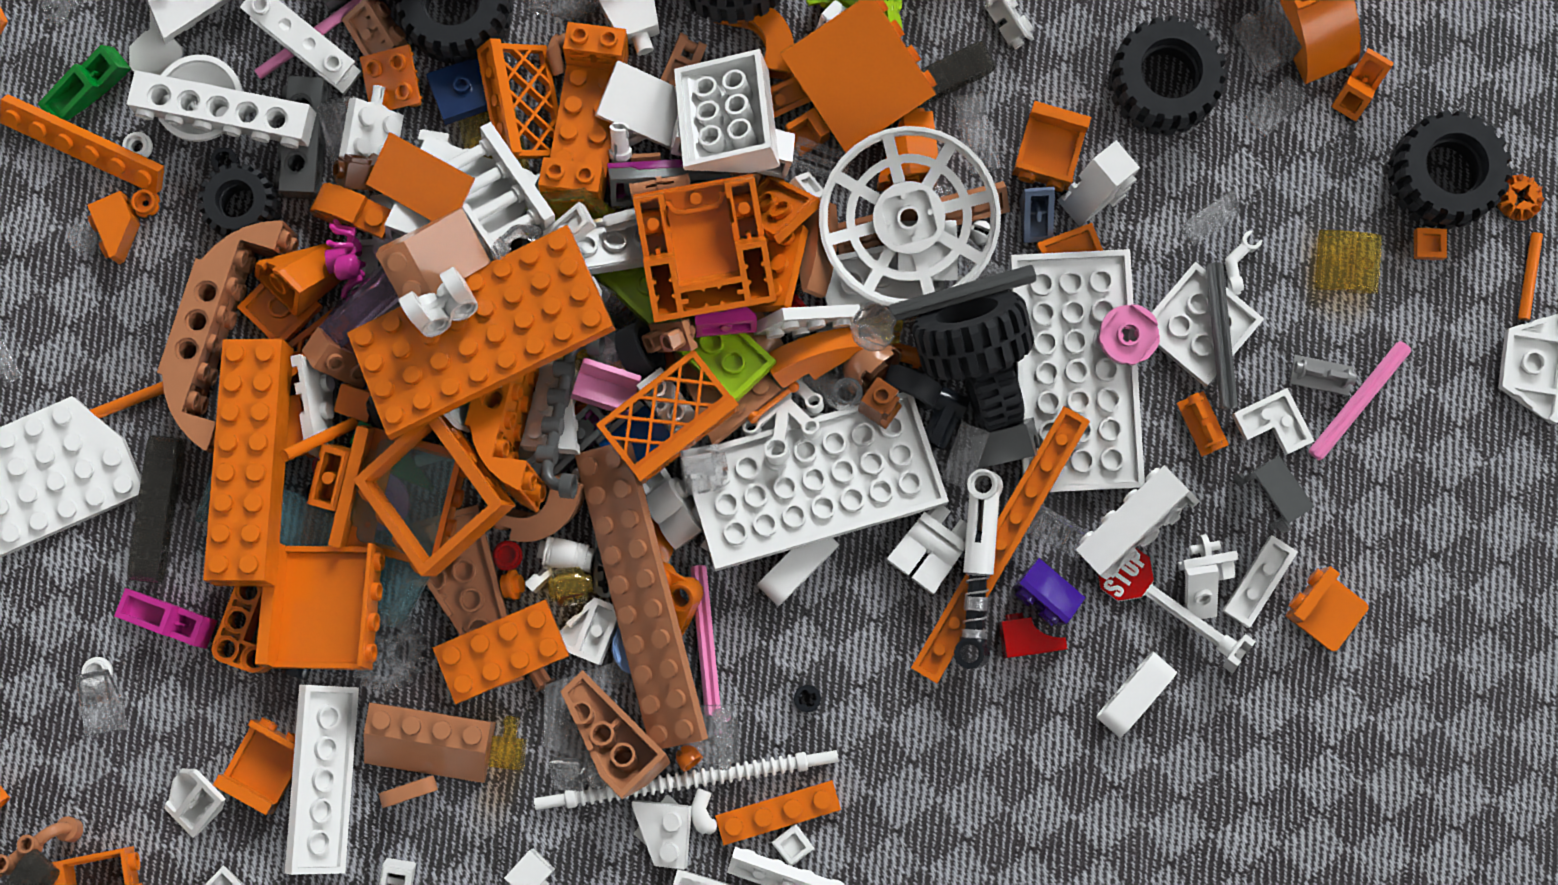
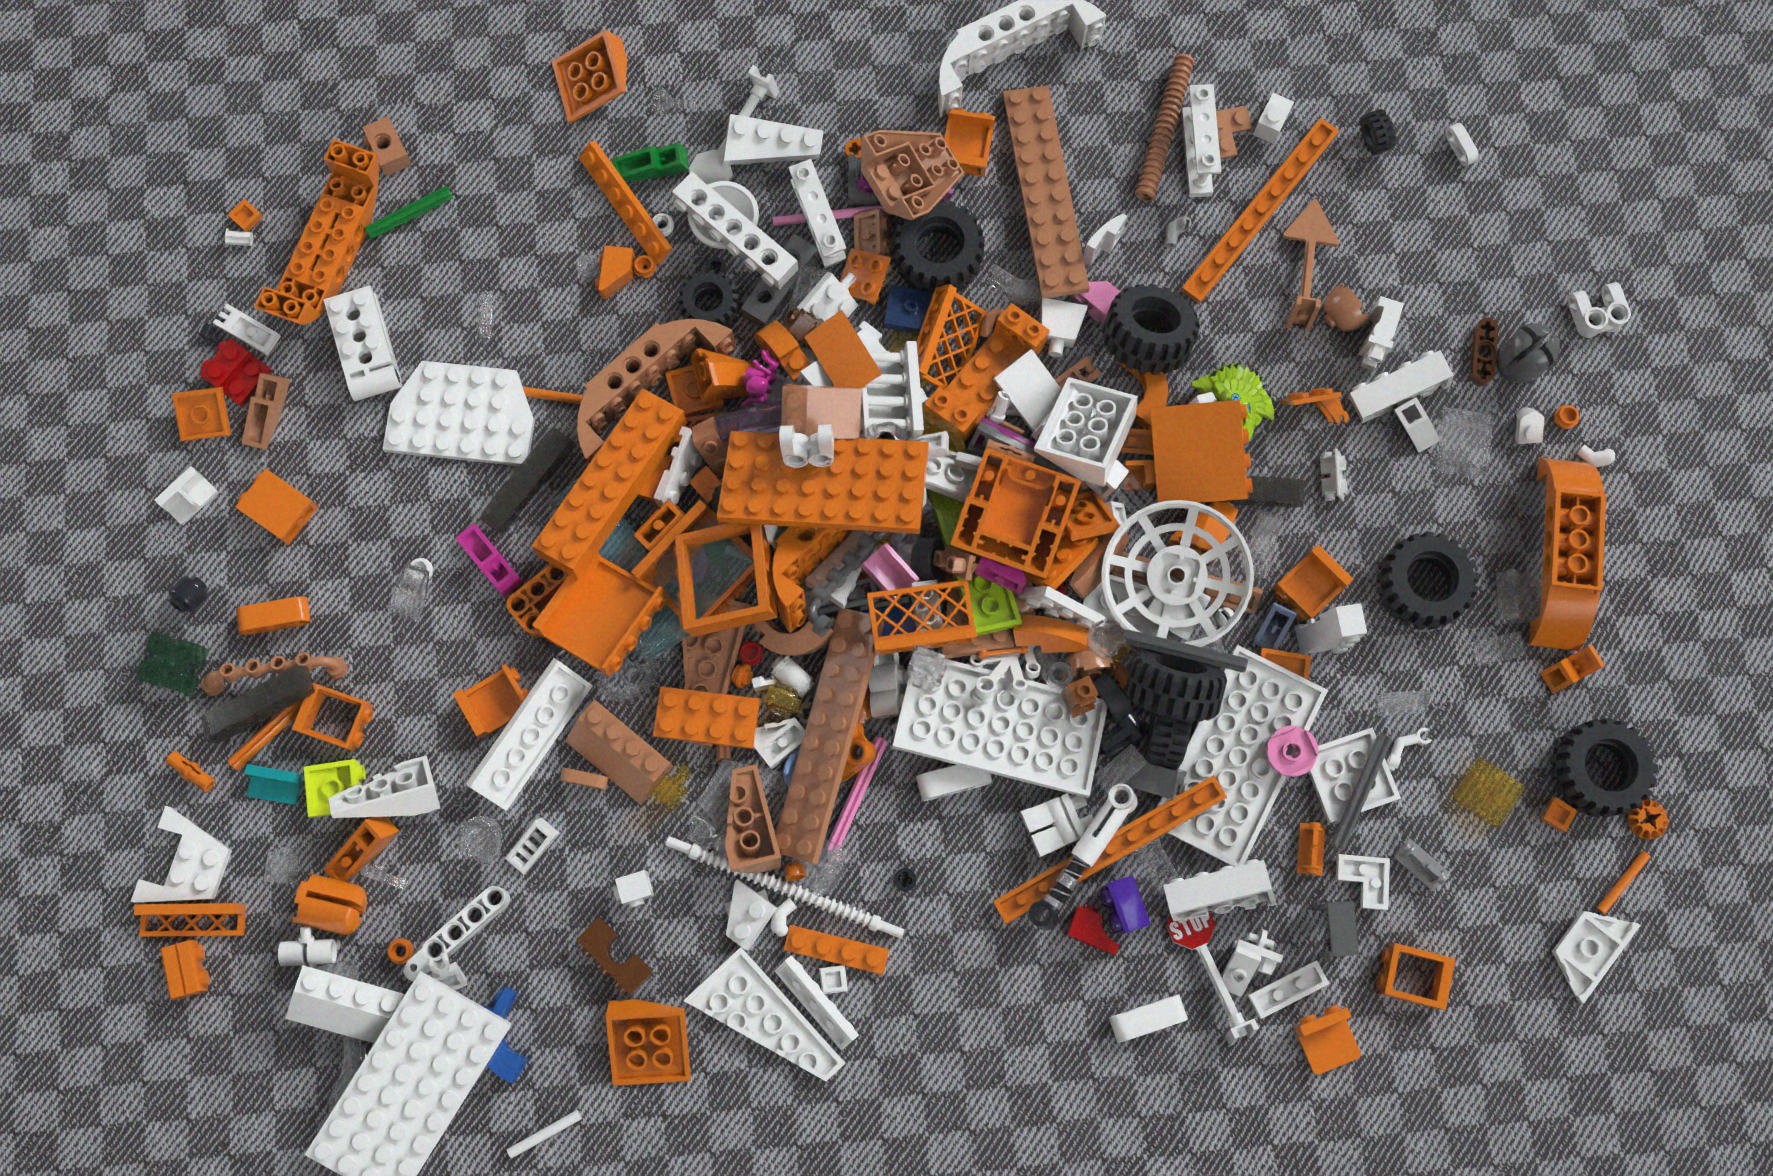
camera: 30 degrees right, 5 degrees down
white slope [164,768,226,838] -> none
orange bar [280,418,358,462] -> none
bright pink axle [1309,341,1411,461] -> none
none -> orange window [1376,943,1455,1010]

